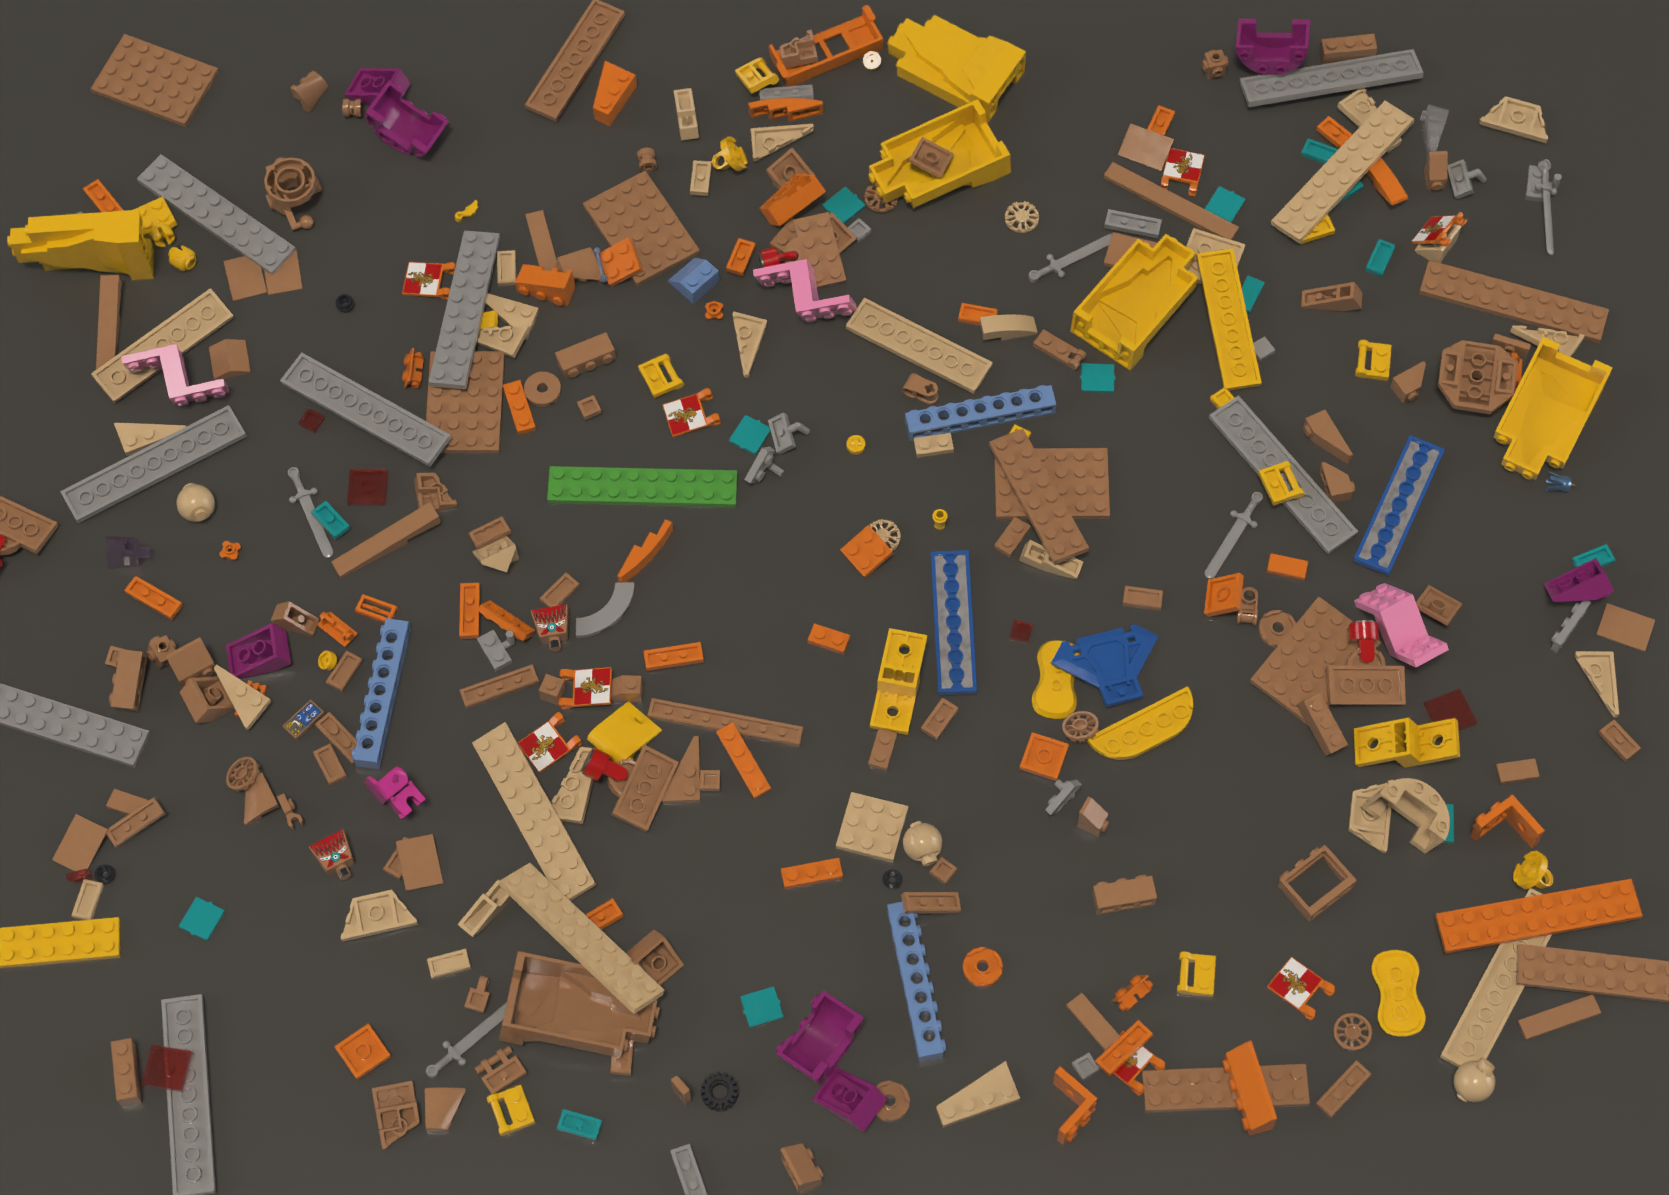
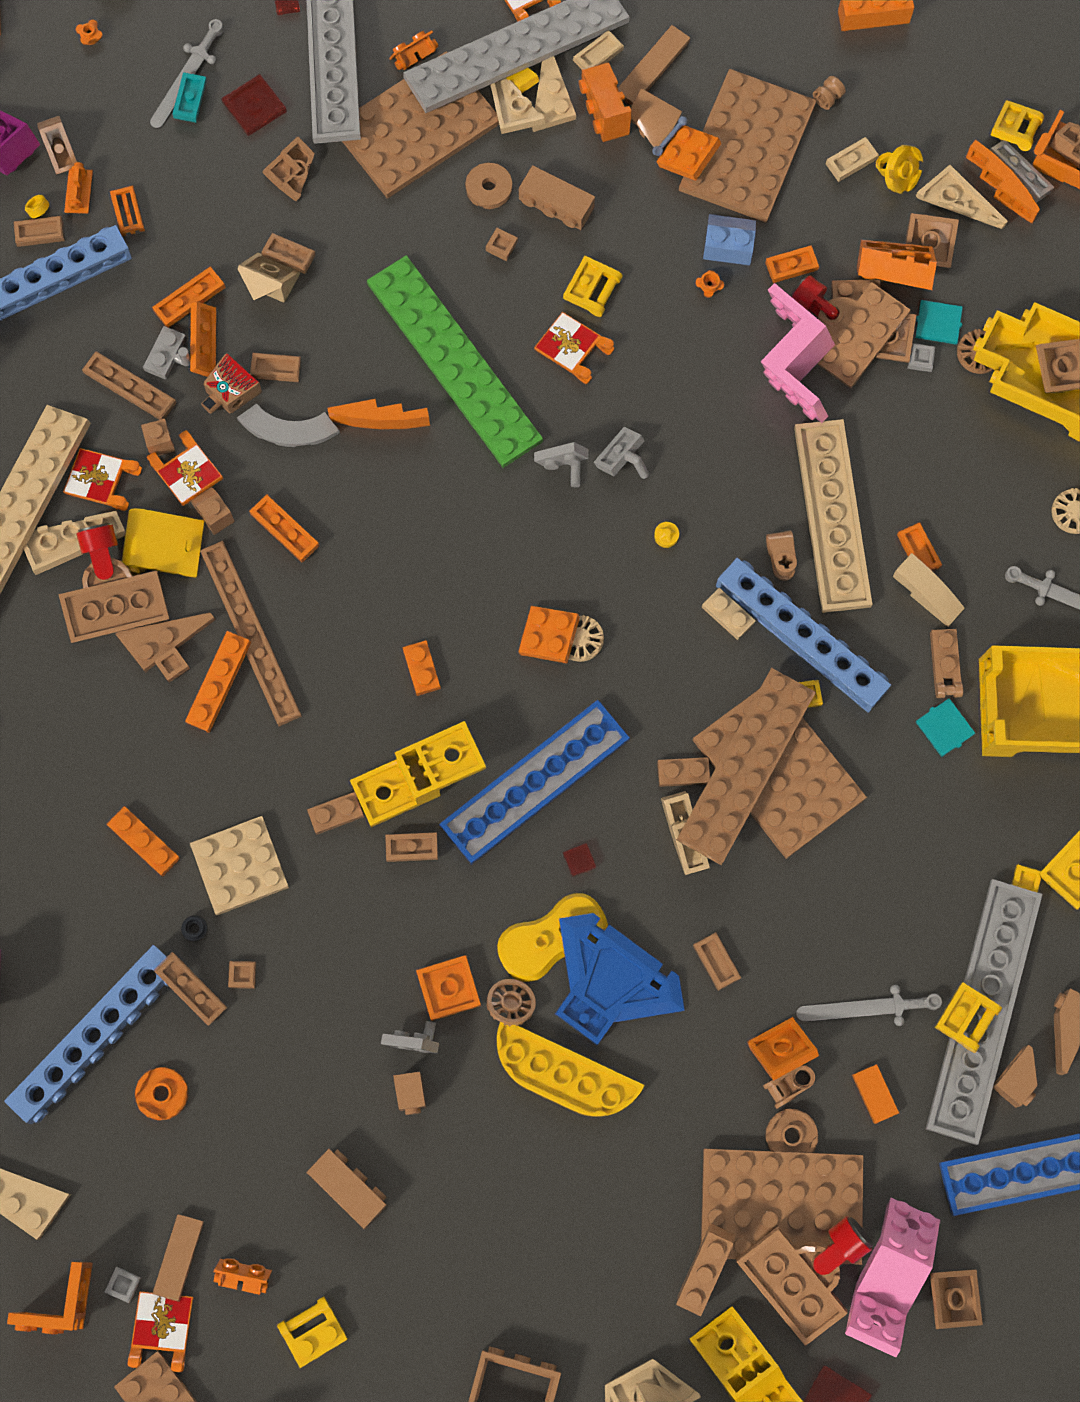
camera: 50 degrees right, 10 degrees up
medium nougat slope [331,502,441,578] -> none
orange plate [503,380,536,435] -> none
tan slope [674,88,699,140] -> none
teal piece [729,415,771,455] -> none
tan wing [733,311,768,378] -> none
tan brick [903,821,942,867] -> none
yellow pin [932,509,948,530] -> none
orange plate [1095,1020,1153,1077] -> none

